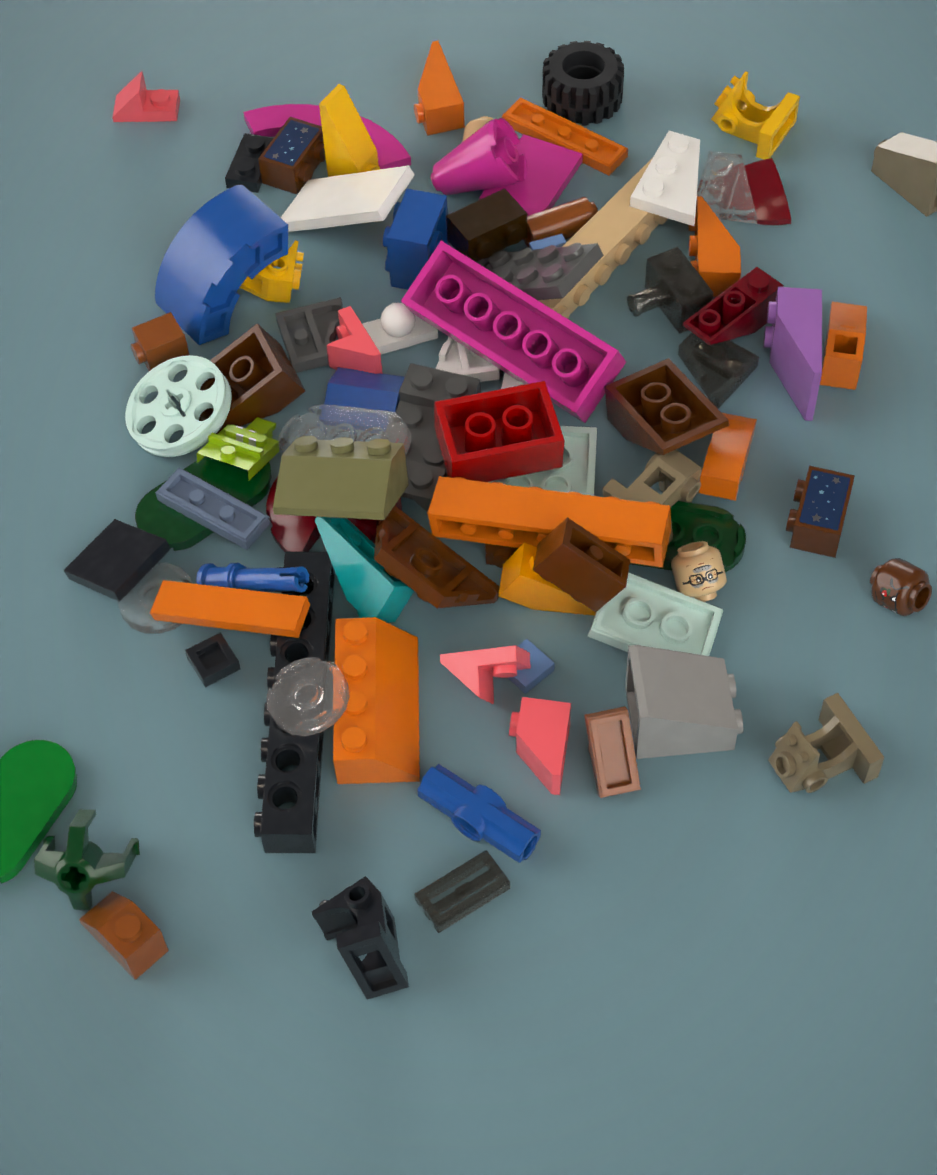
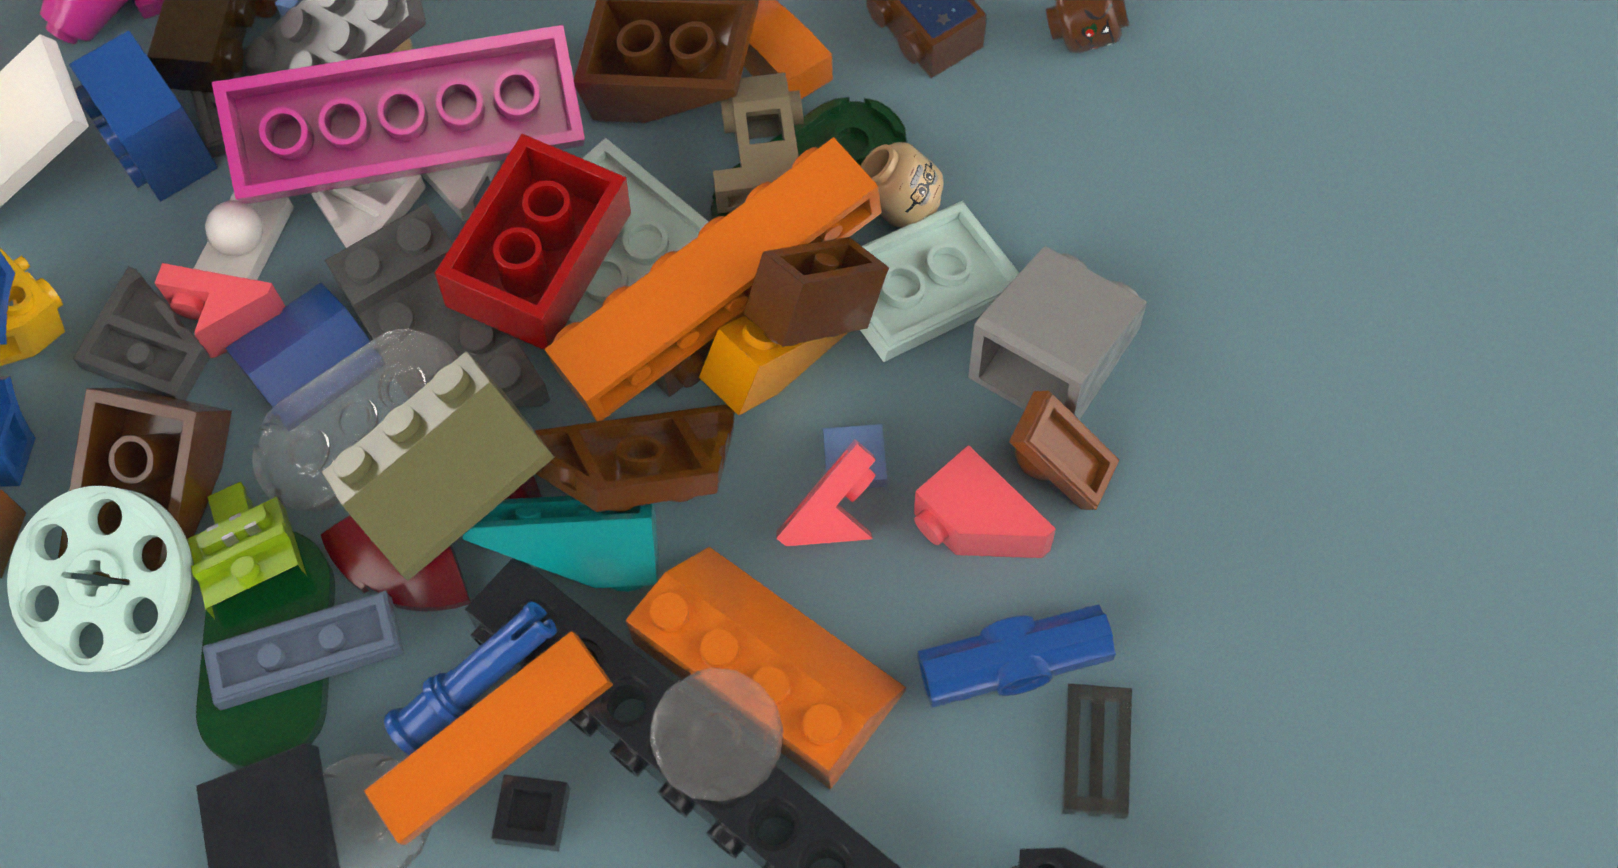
camera: 50 degrees left, 10 degrees up
dark tan tile [768,693,884,793] -> none

